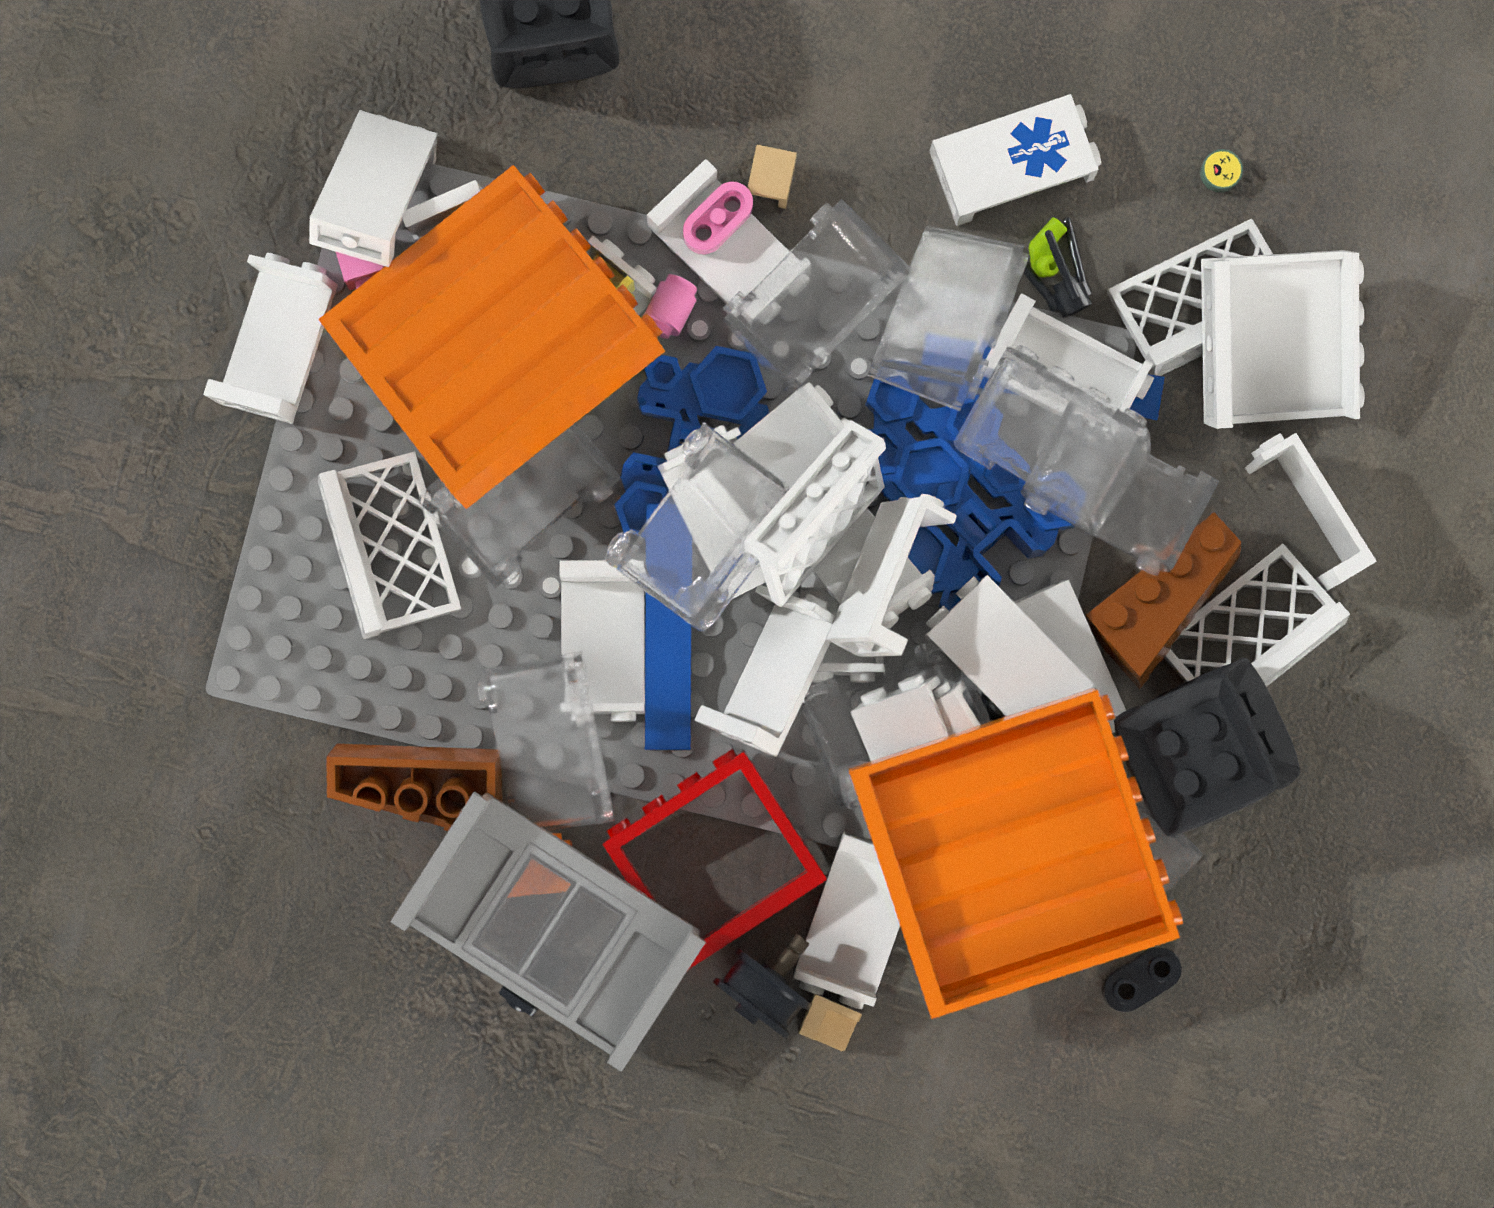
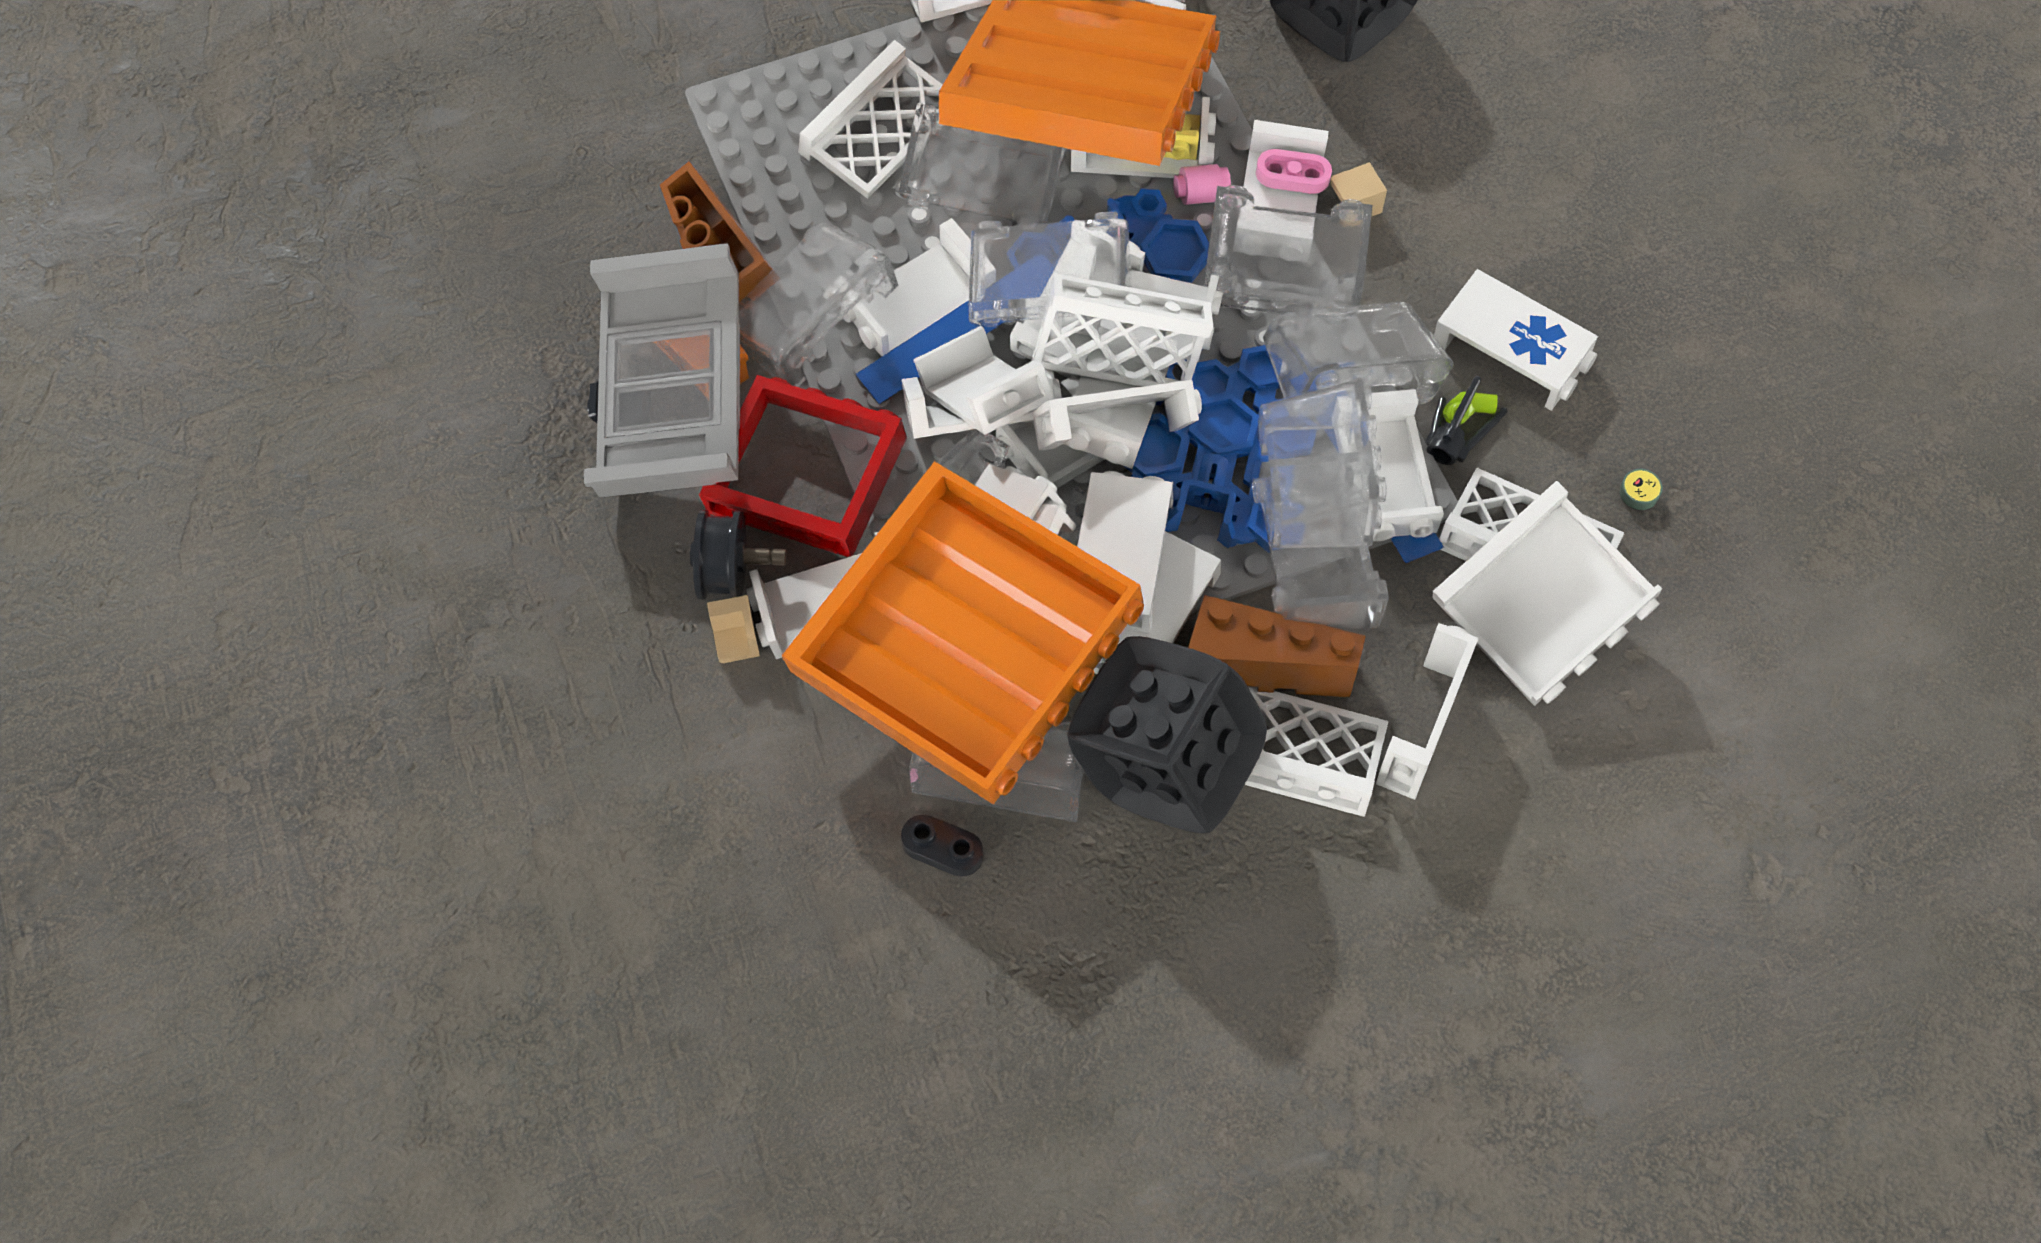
camera: 60 degrees right, 20 degrees down
none -> white panel [914,326,1054,435]

